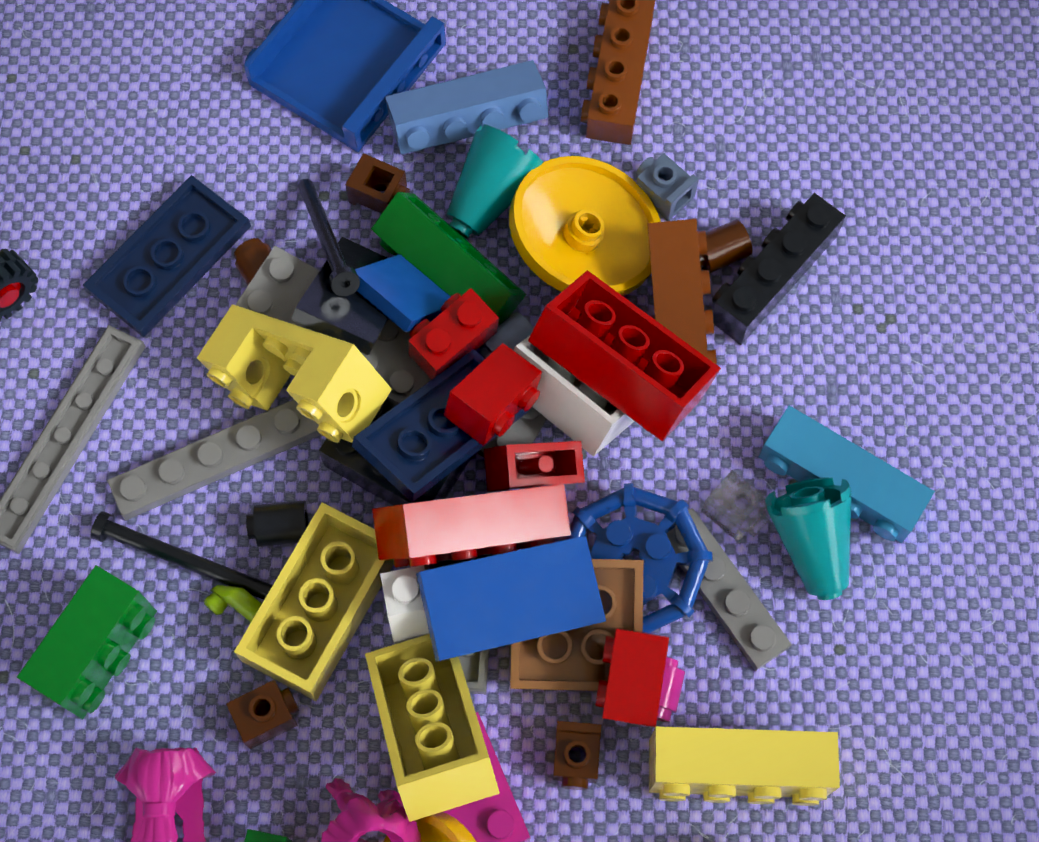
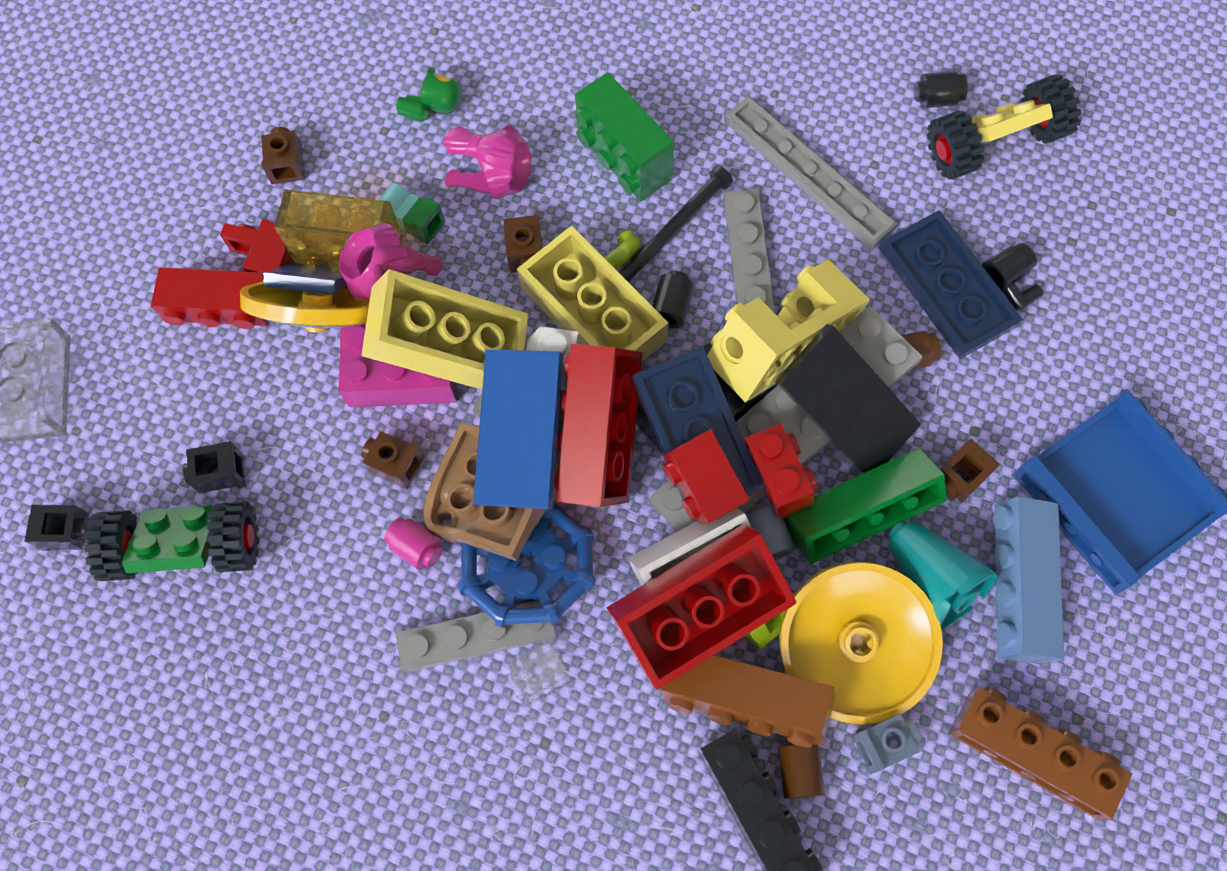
camera: 115 degrees right, 0 degrees up
black bar [298,179,360,296] -> none
blue tile [355,254,451,332] -> none
red brick [484,441,585,491] -> none
red brick [595,628,669,727] -> none
light yellow brick [649,726,840,806] -> none
dark azure brick [758,405,935,543] -> none
teal cone [765,477,851,600] -> none
none -> black piece [982,243,1043,310]

